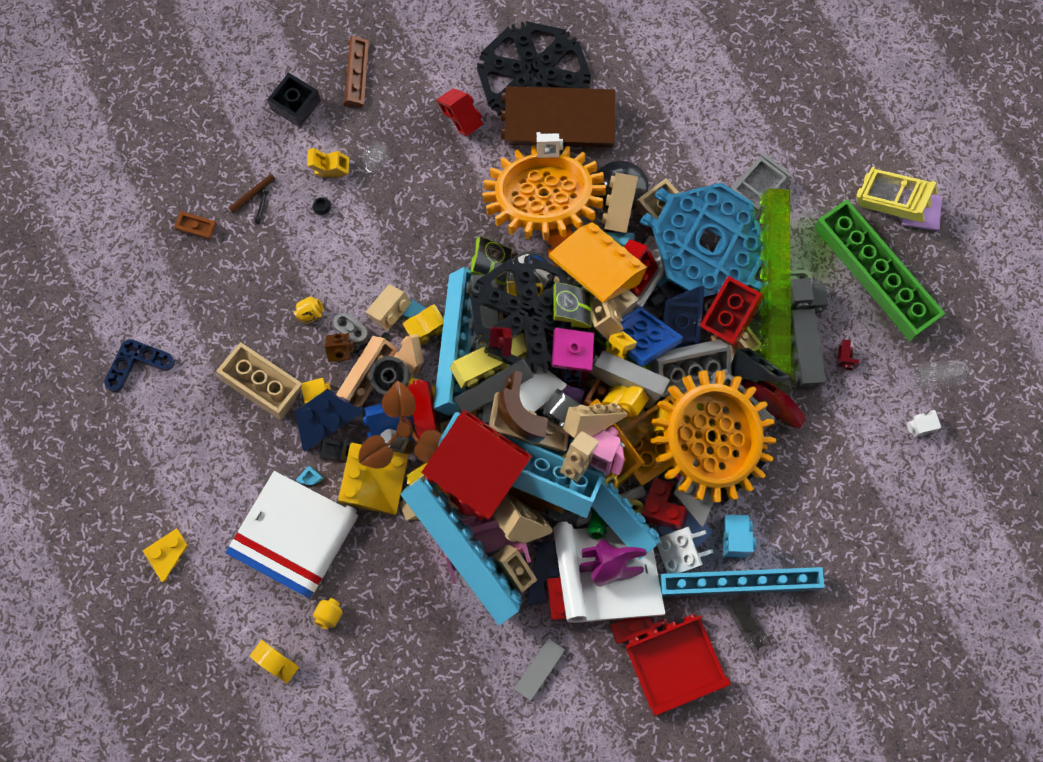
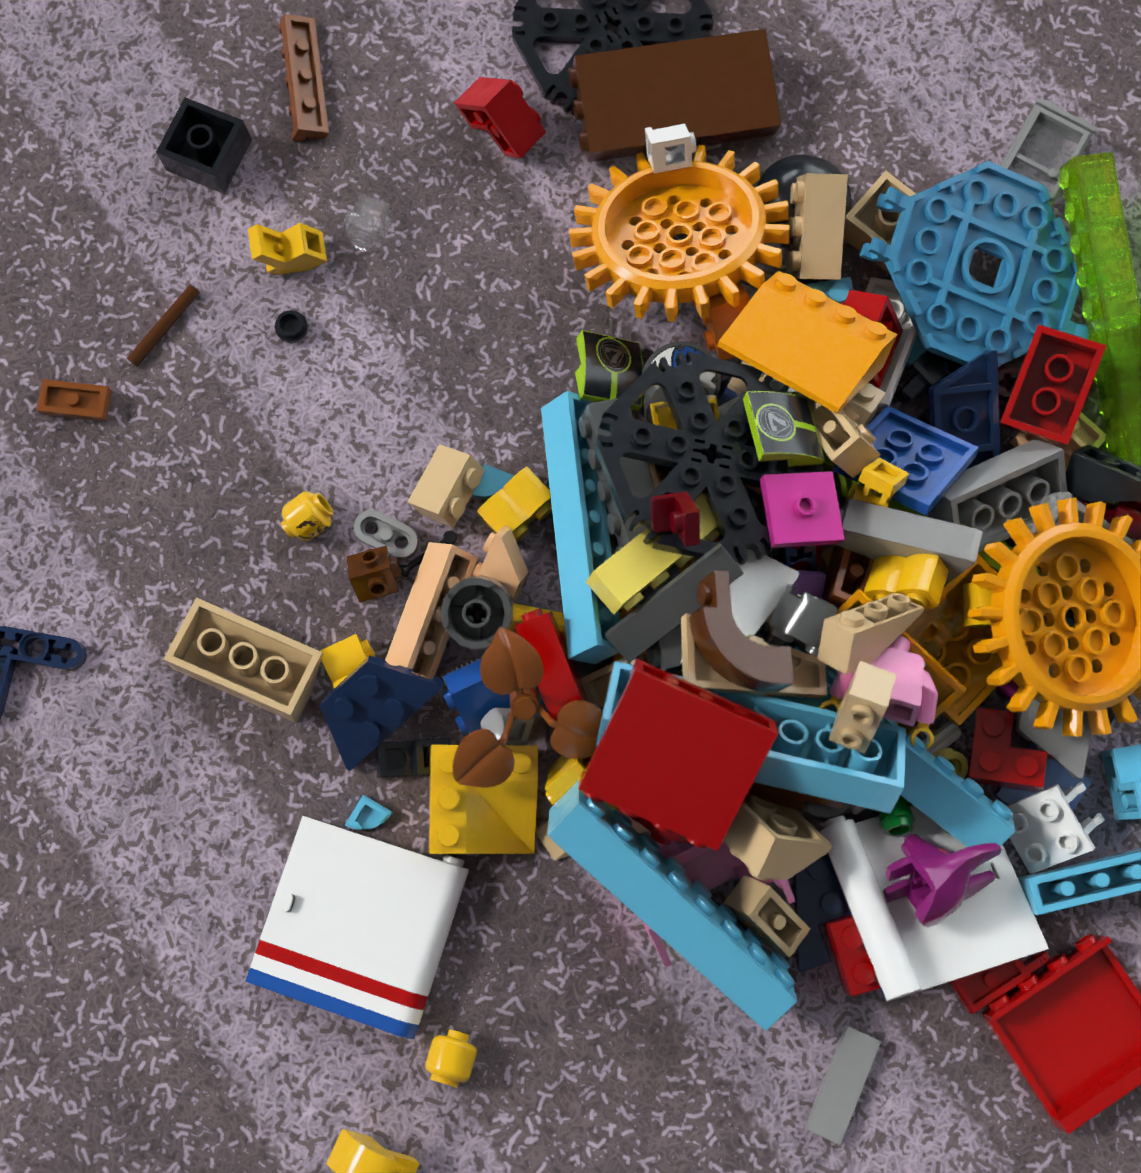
camera: 10 degrees left, 5 degrees up
yellow wing [142,528,188,583] -> none
black hinge [255,188,269,224] -> none

